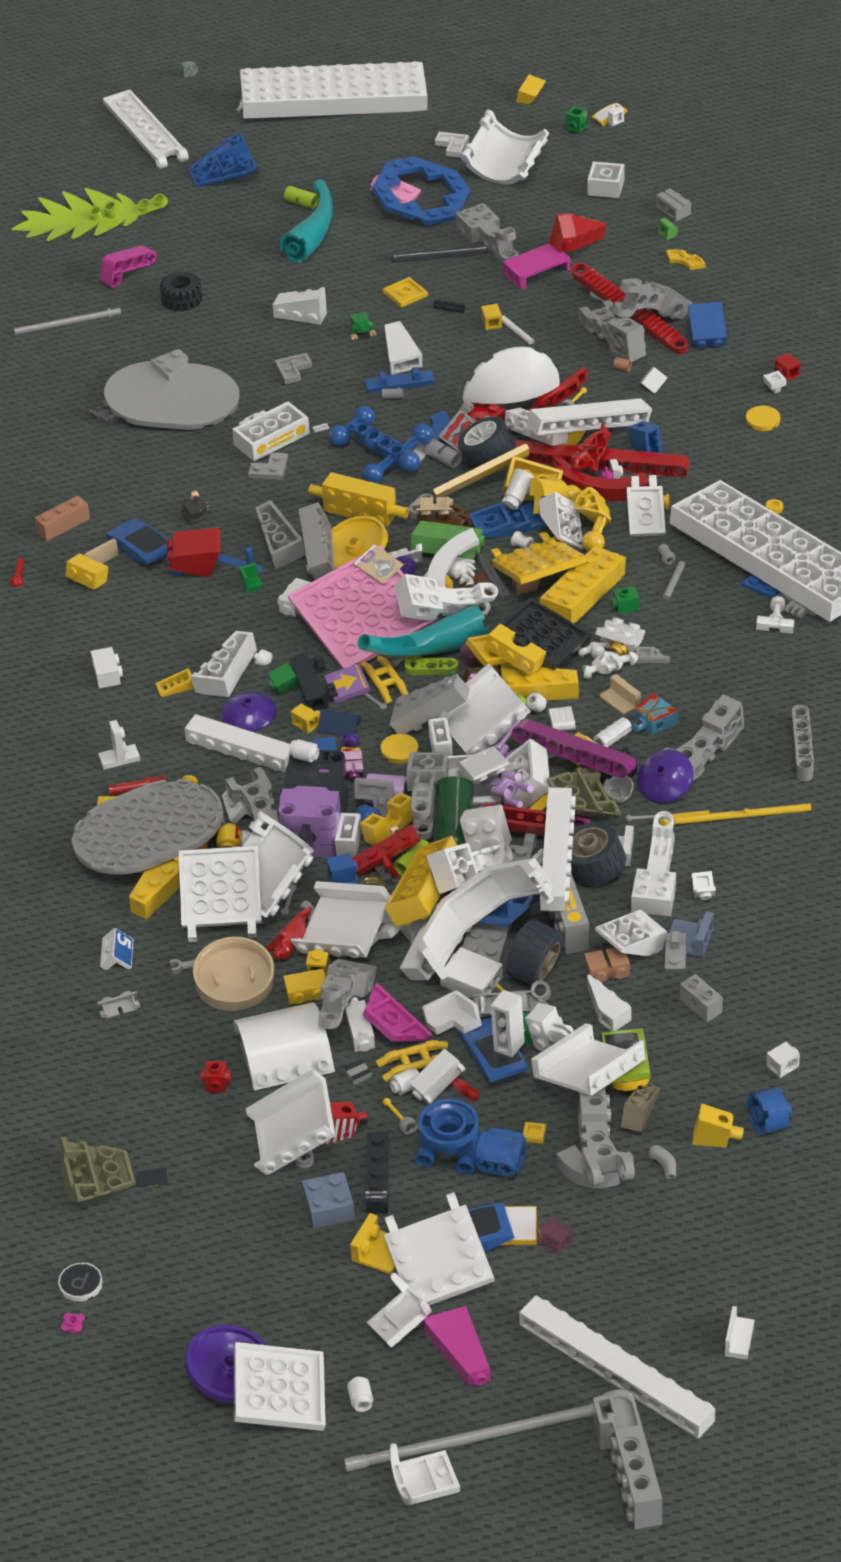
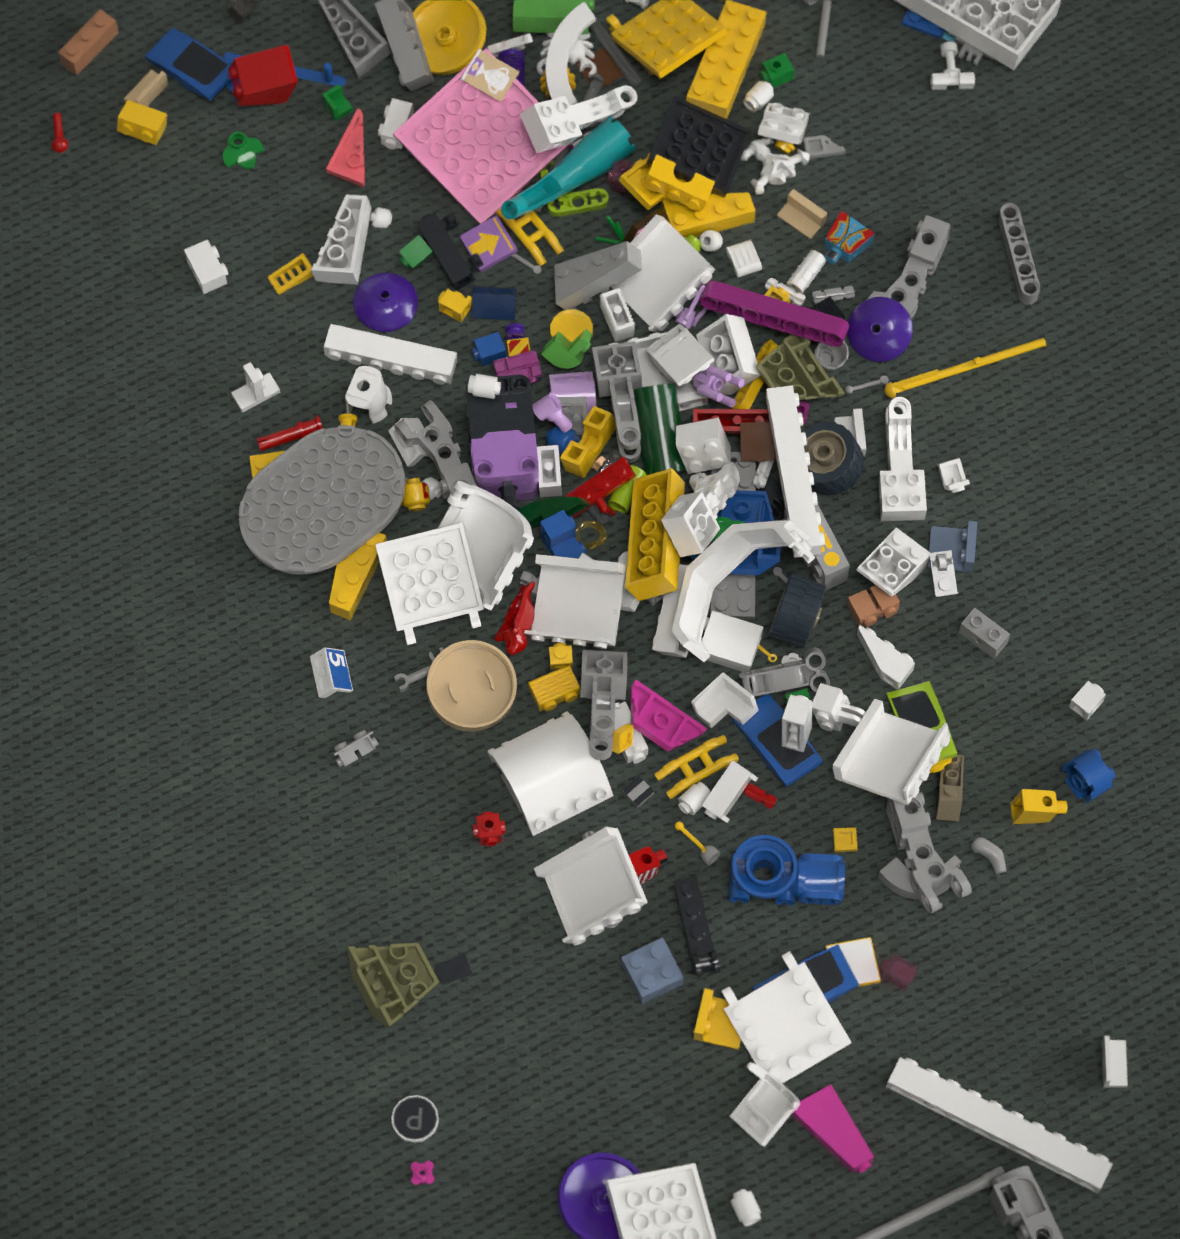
camera: 15 degrees left, 25 degrees up
none -> green plate [223,132,264,170]
none -> coral wing [326,109,365,188]
none -> white piece [345,366,392,423]
none -> dark green slope [518,496,591,529]
none -> lavender pin [532,393,573,432]
none -> bright green brick [541,329,592,369]
none -> yellow tile [612,723,634,754]
none -> reddish brown piece [740,420,777,463]
none -> white brick [743,81,774,112]
none -> light grey axle [812,286,855,304]

